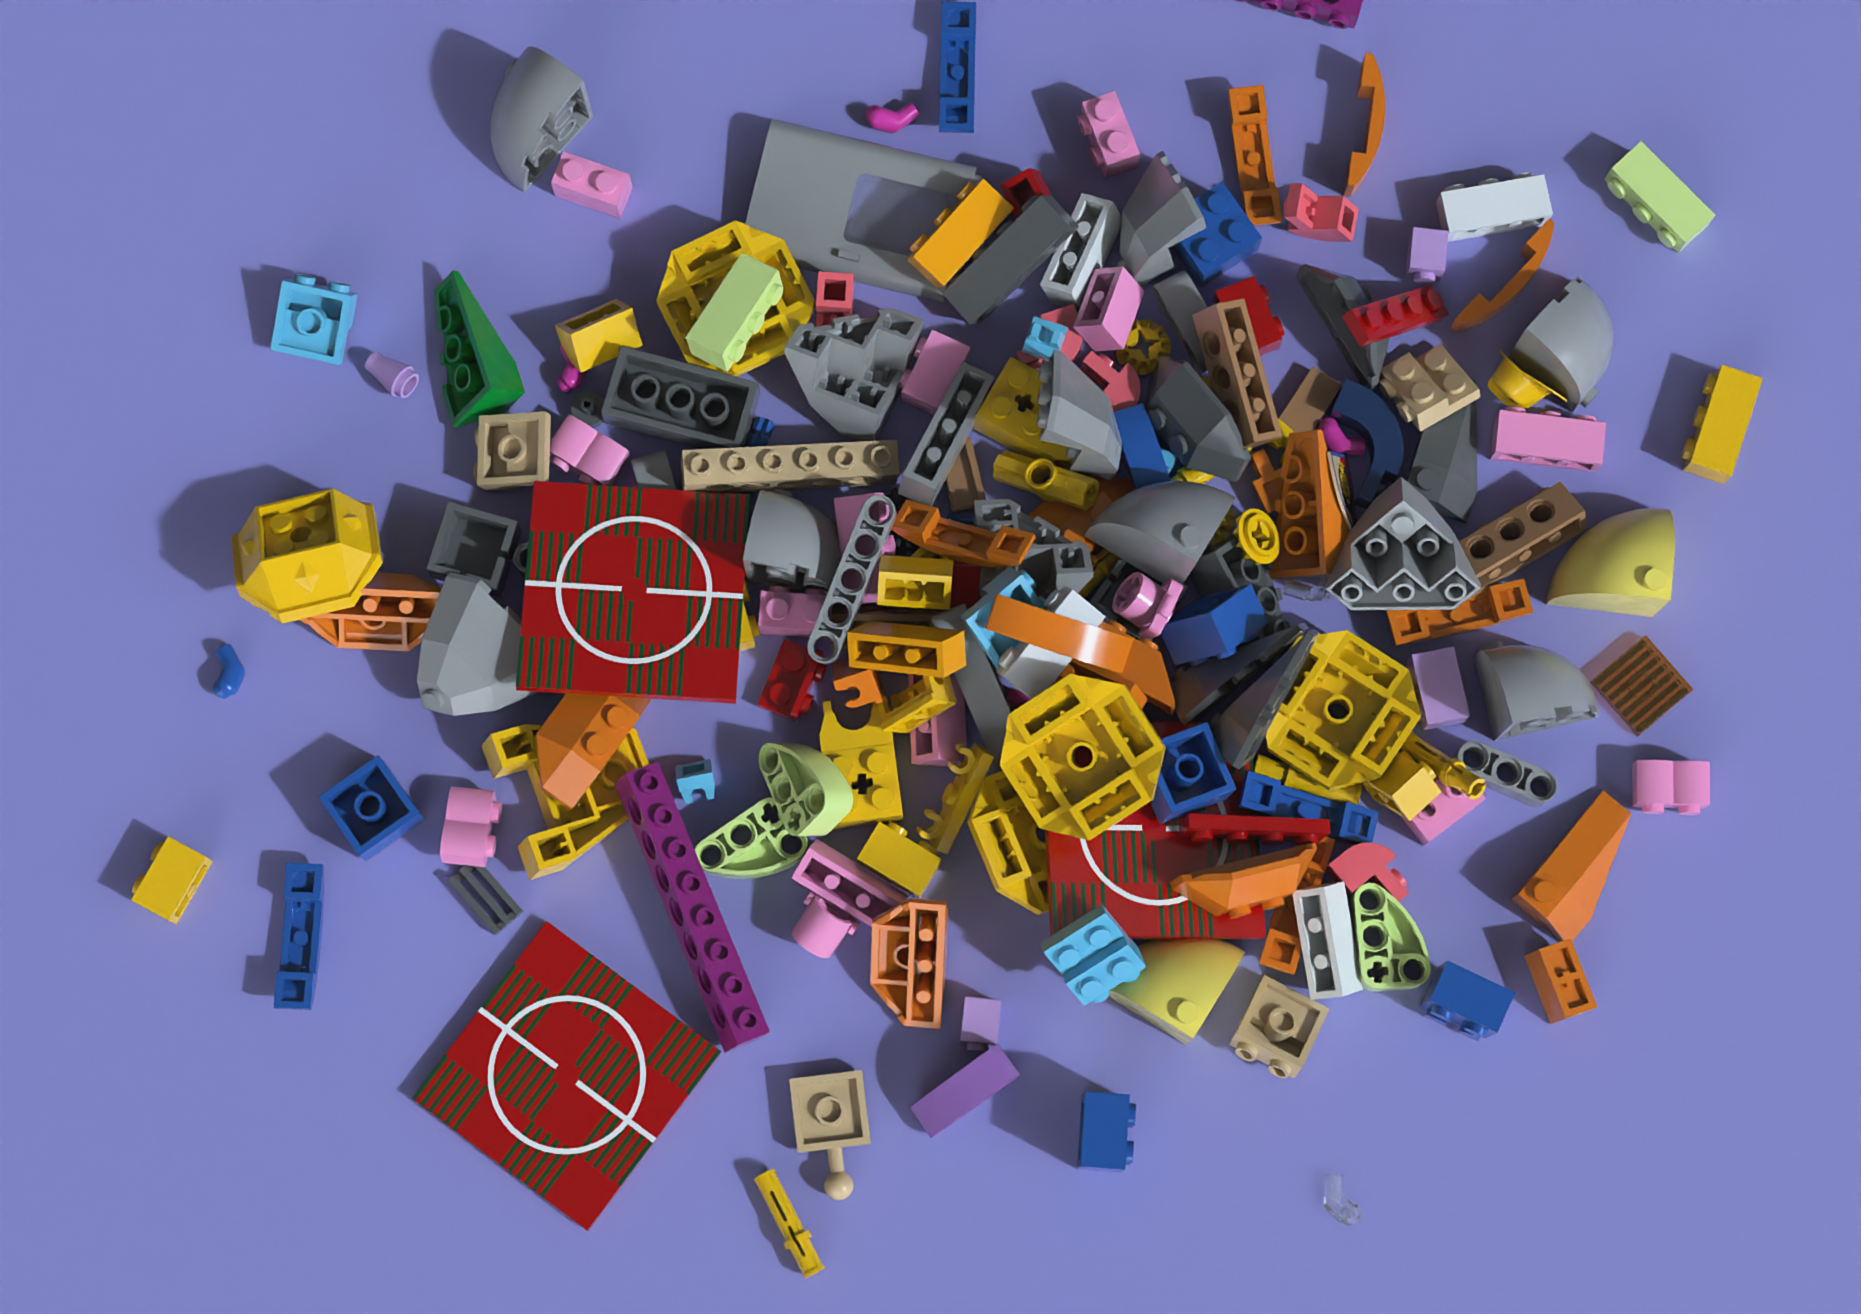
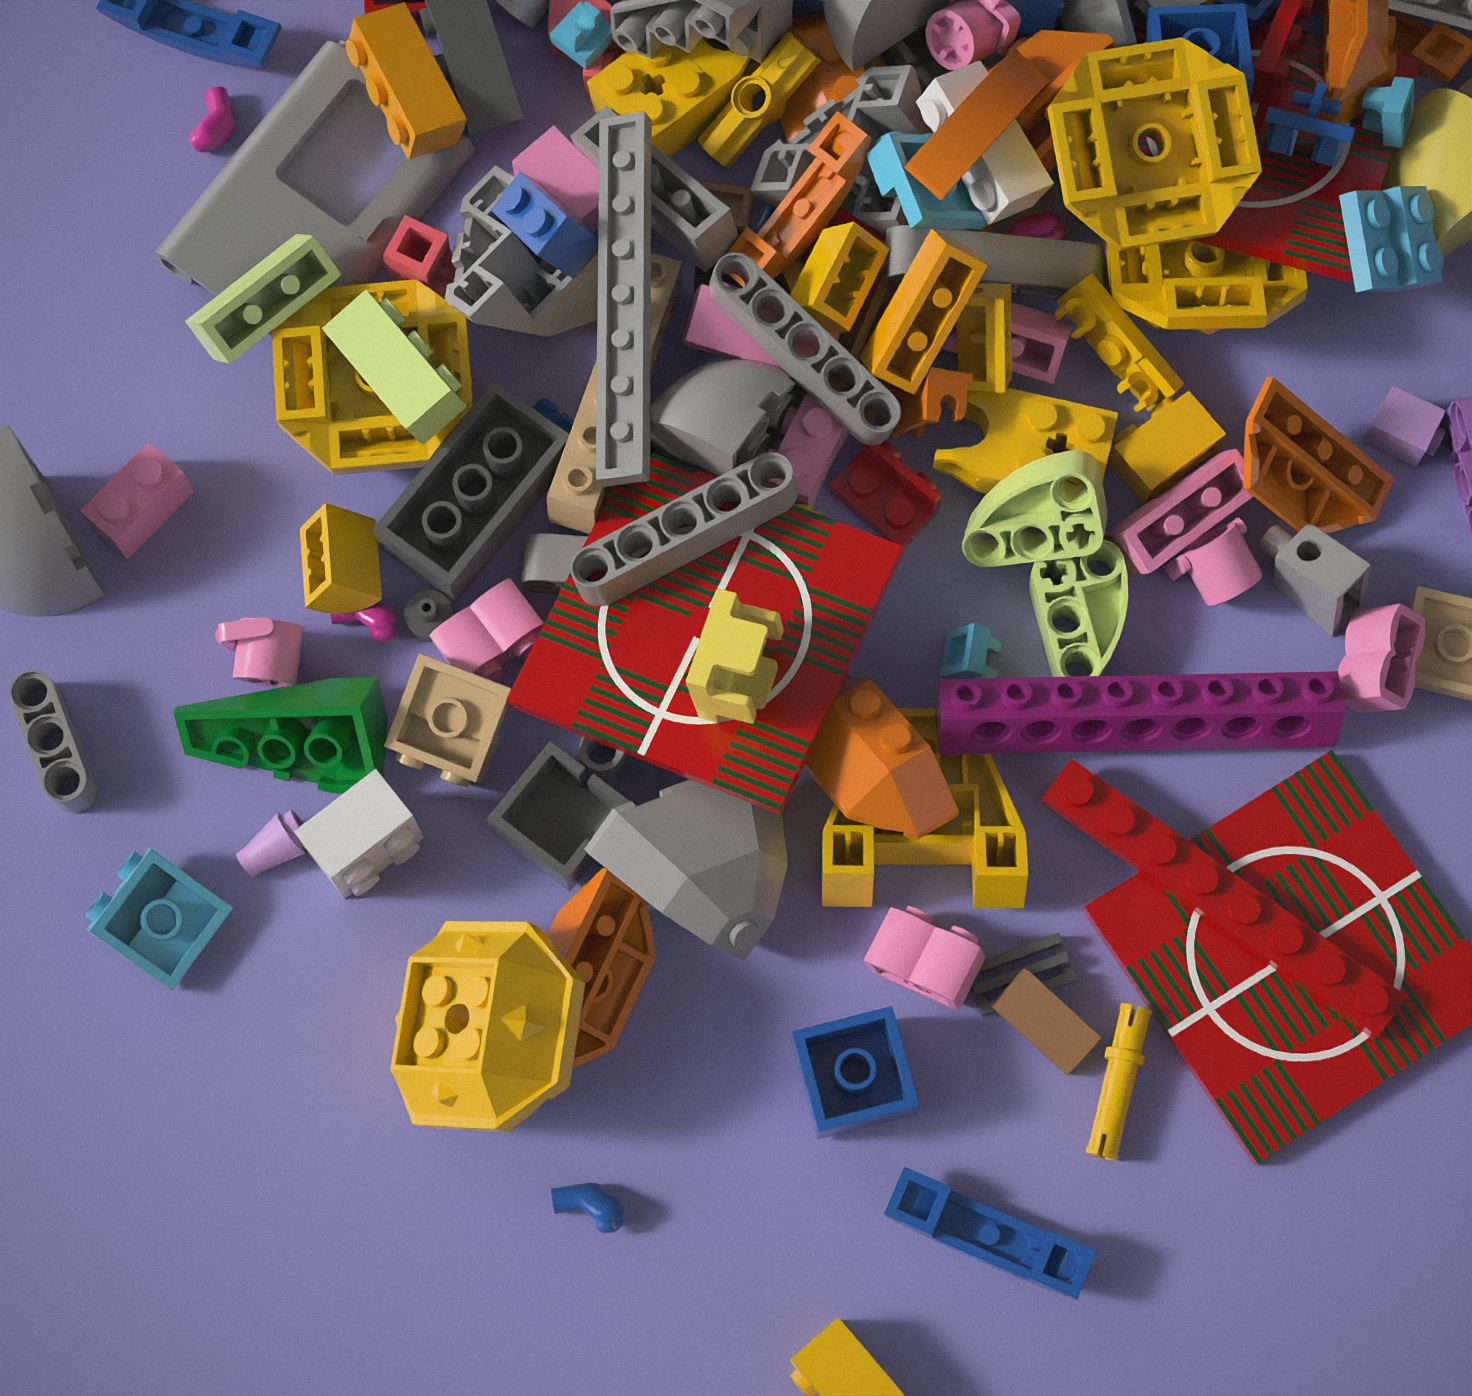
camera: 65 degrees left, 5 degrees down
none -> light grey beam [9,669,97,813]
none -> yellowish green brick [185,234,342,364]
none -> bright pink piece [215,617,303,687]
none -> white brick [294,769,424,899]
none -> blue brick [491,172,598,279]
none -> light grey beam [570,452,798,606]
none -> light grey plate [596,111,652,487]
none -> light yellow panel [686,588,784,724]
none -> medium nougat tile [990,968,1101,1076]
none -> red plate [1041,758,1407,1040]
none -> yellow pin [1085,1003,1153,1161]
none -> light grey torso [1258,524,1371,637]
none -> blue hips [1265,81,1356,167]
none -> bright pink brick [1337,604,1425,713]
none -> medium azure tile [1362,76,1414,148]

